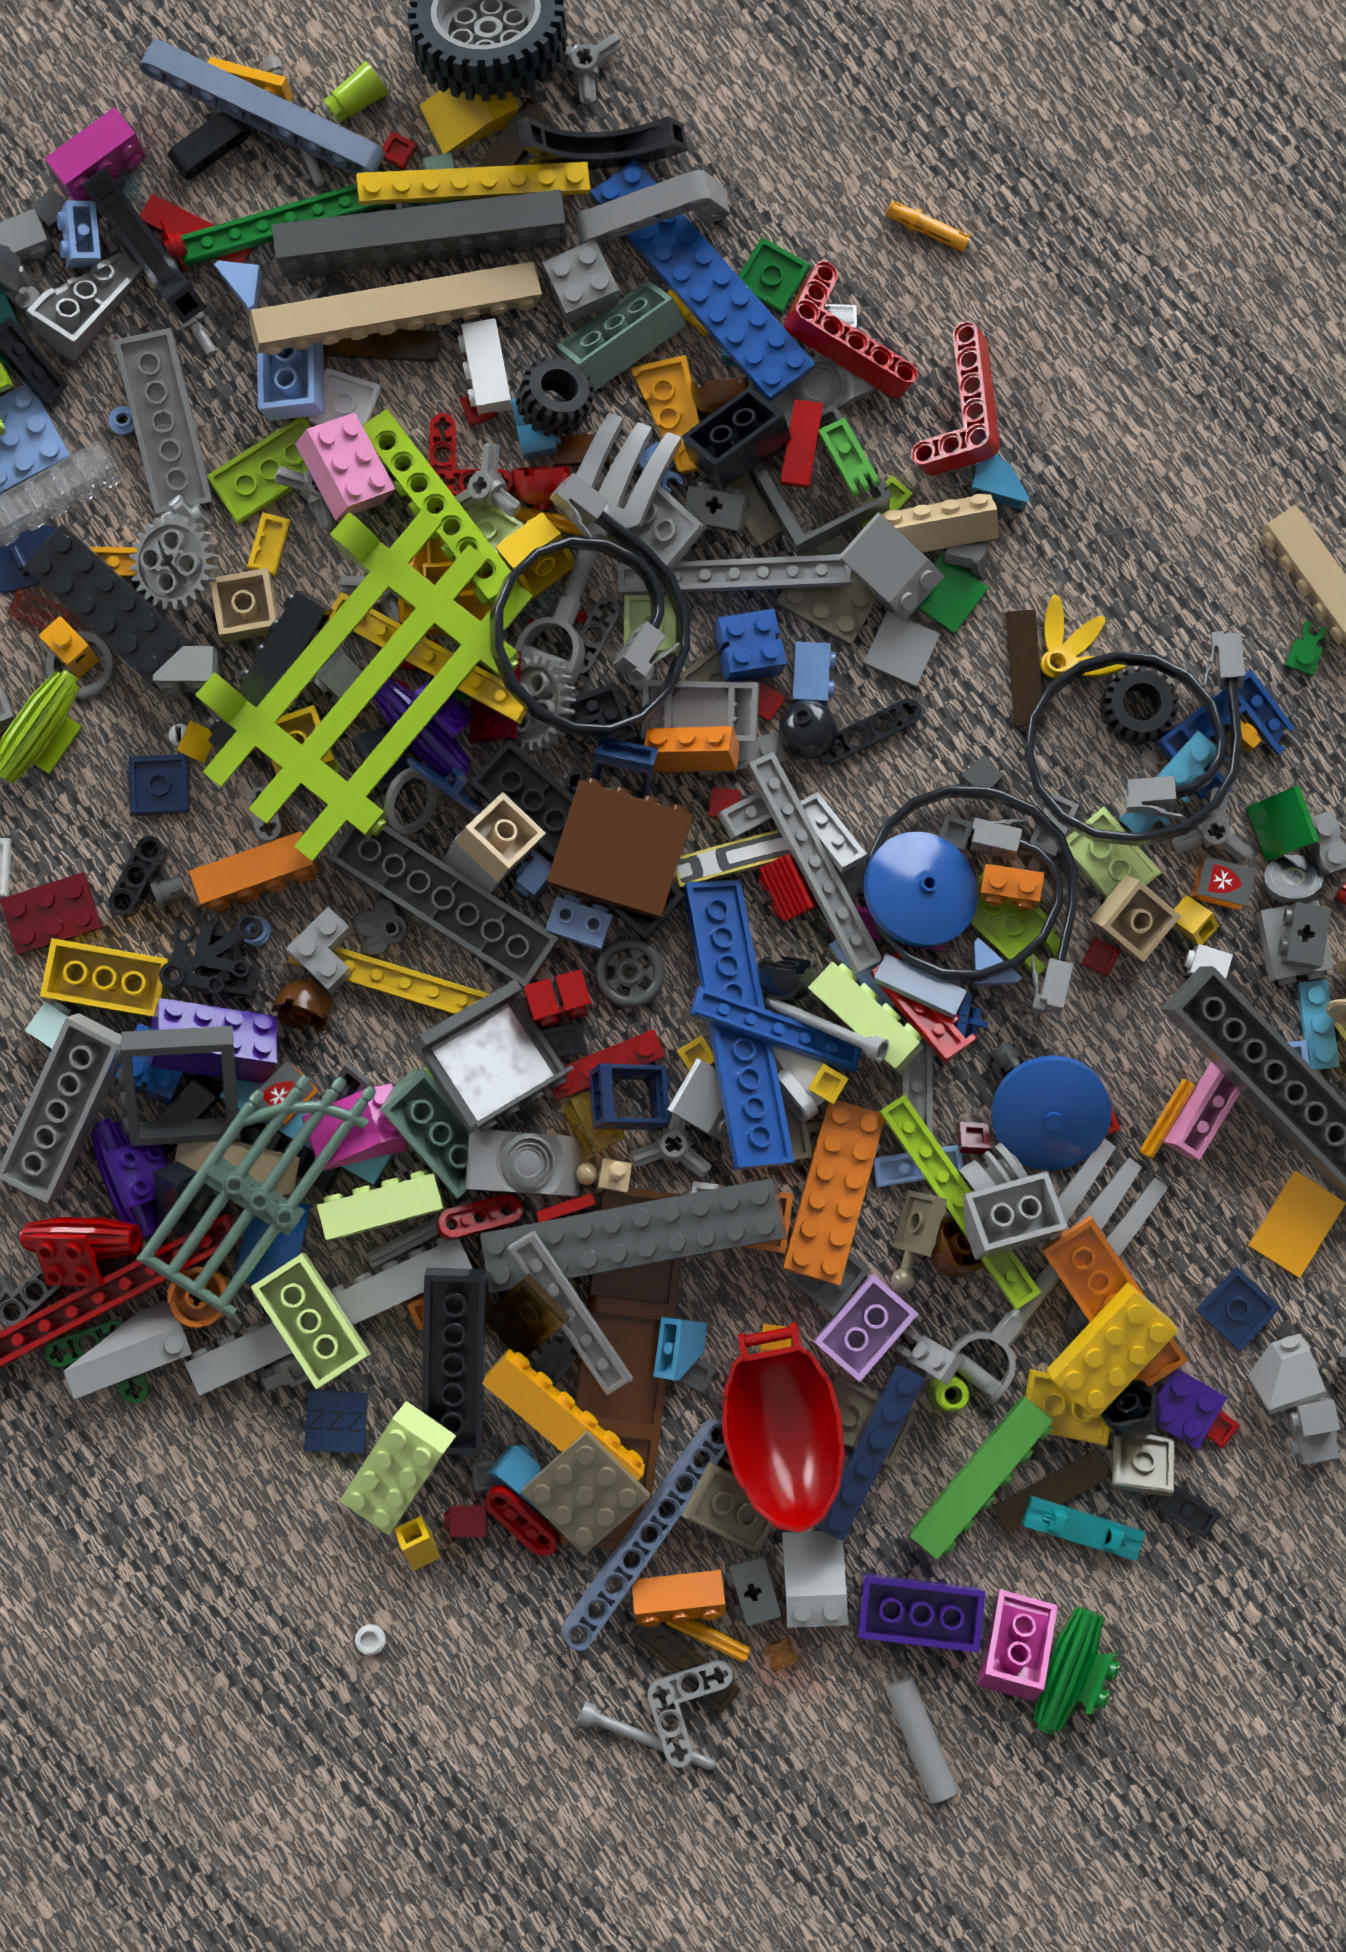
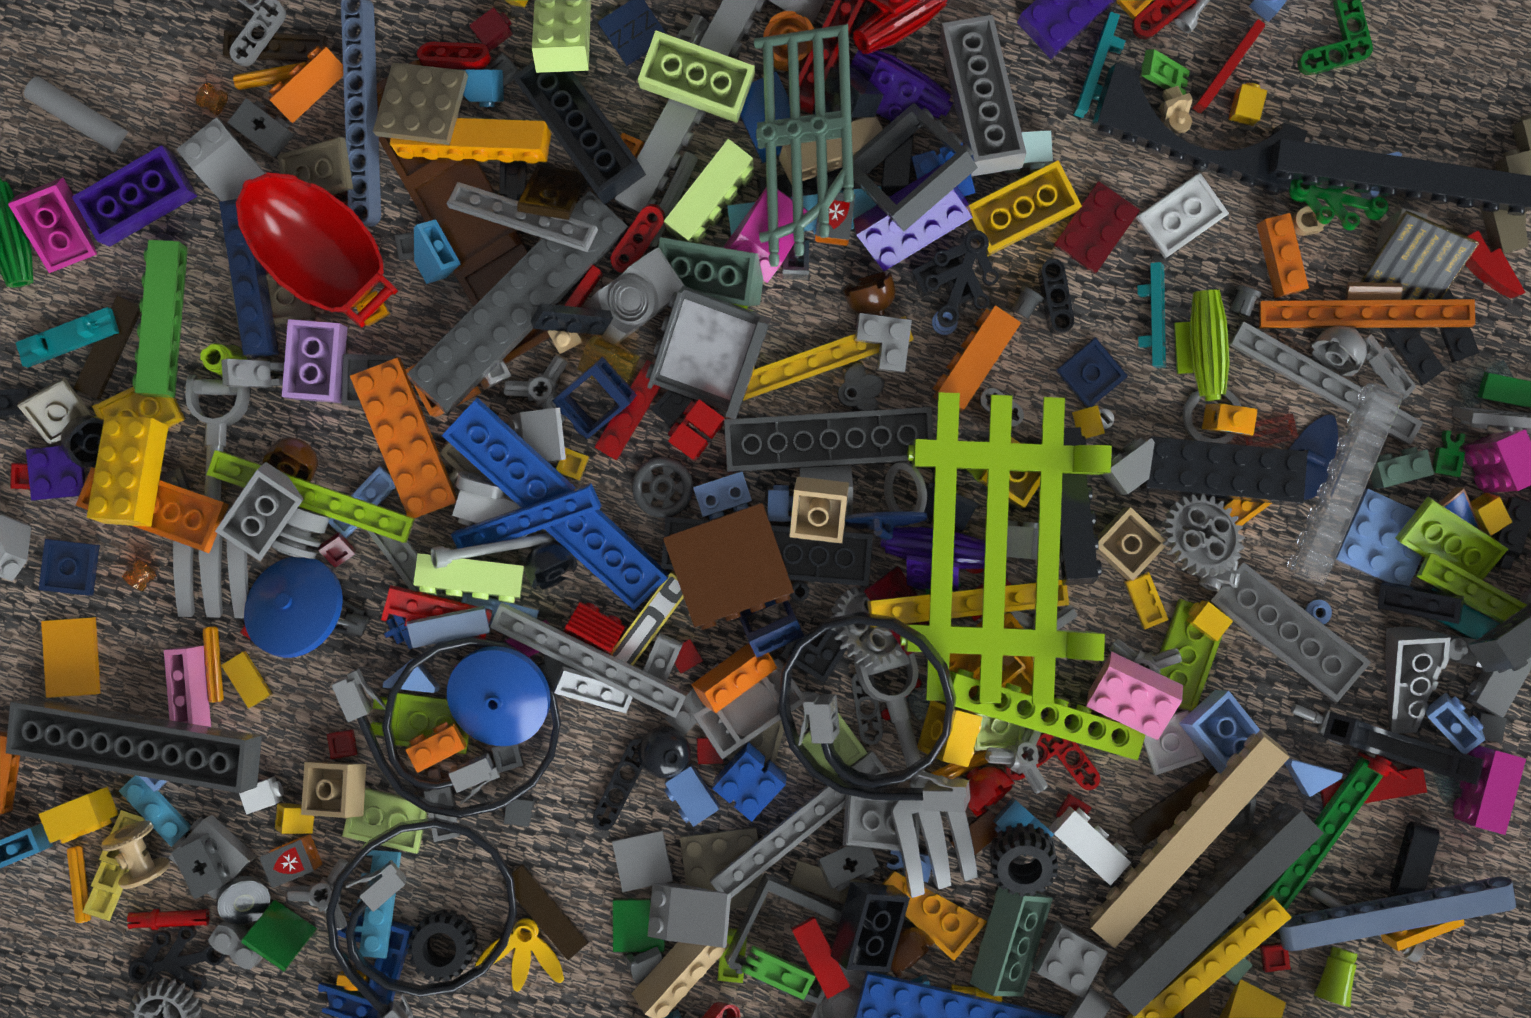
camera: 145 degrees right, 5 degrees up
yellow plate [807,1063,849,1105] -> none
dark tan plate [891,1190,947,1293] -> none
none -> clear orange wheel [122,560,157,592]
none -> yellow tile [221,651,272,709]
none -> black plate [531,303,613,335]
none -> teal hinge [1137,262,1166,368]
none -> yellow brick [1186,600,1233,641]

